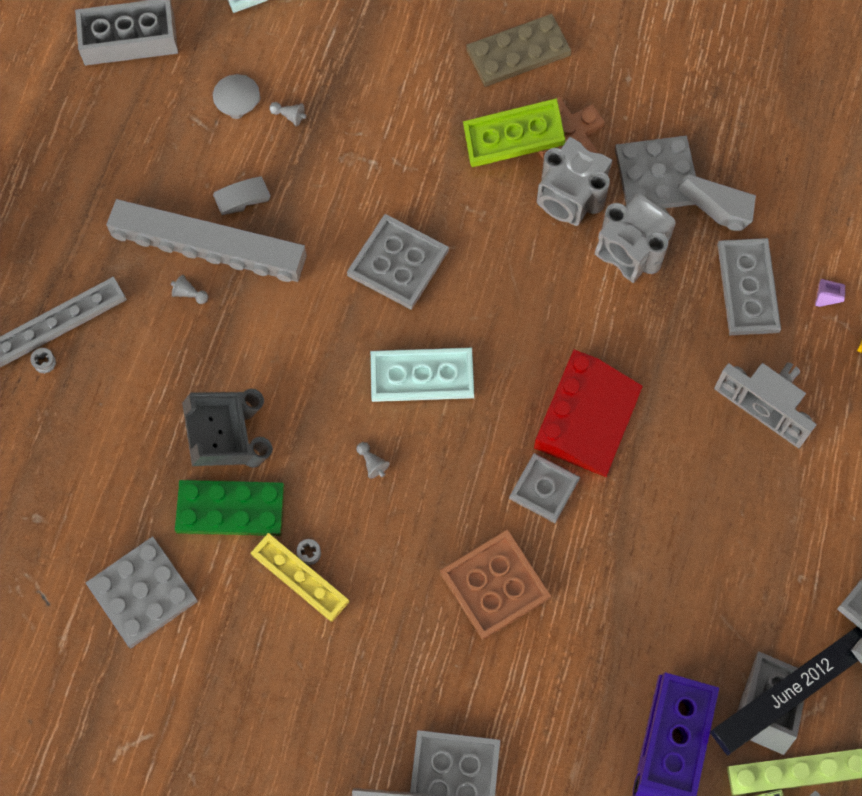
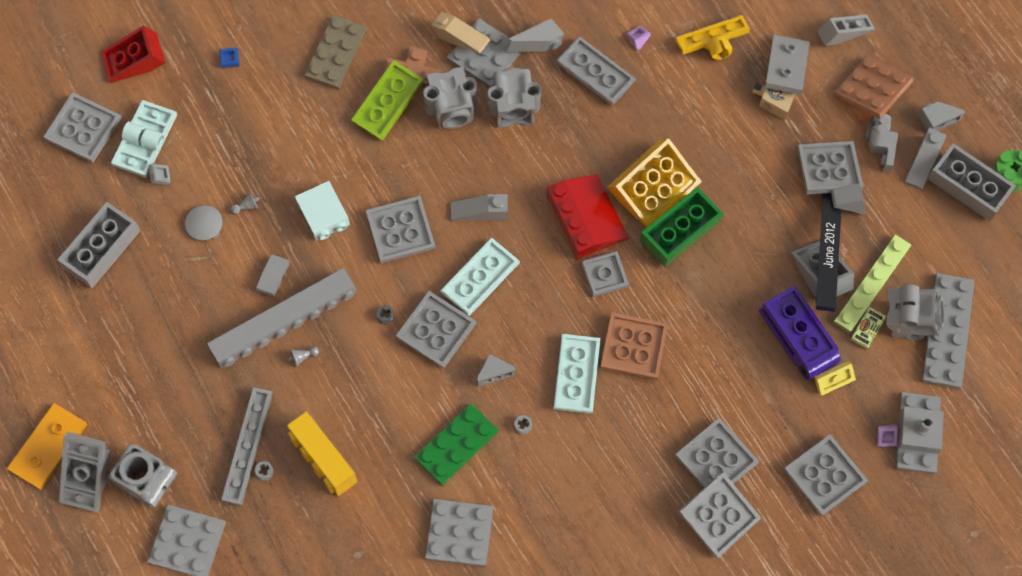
camera: 50 degrees left, 0 degrees up
dark grey piece [182,388,273,468] -> none
light yellow plate [251,533,349,622] -> none
light grey piece [356,442,390,479] -> none
light grey brick [714,363,817,449] -> none
none -> light grey tile [149,164,171,185]
none -> yellow brick [287,411,357,496]
none -> light aqua panel [295,181,350,241]
none -> dark grey bush [377,305,394,325]
none -> light grey plate [396,291,477,369]
none -> tan slope [431,12,490,54]
none -> light grey slope [451,194,508,221]
none -> light grey slope [477,355,516,387]
none -> light aqua plate [553,334,600,414]
none -> yellow slope [607,138,701,228]
none -> green brick [640,187,723,267]

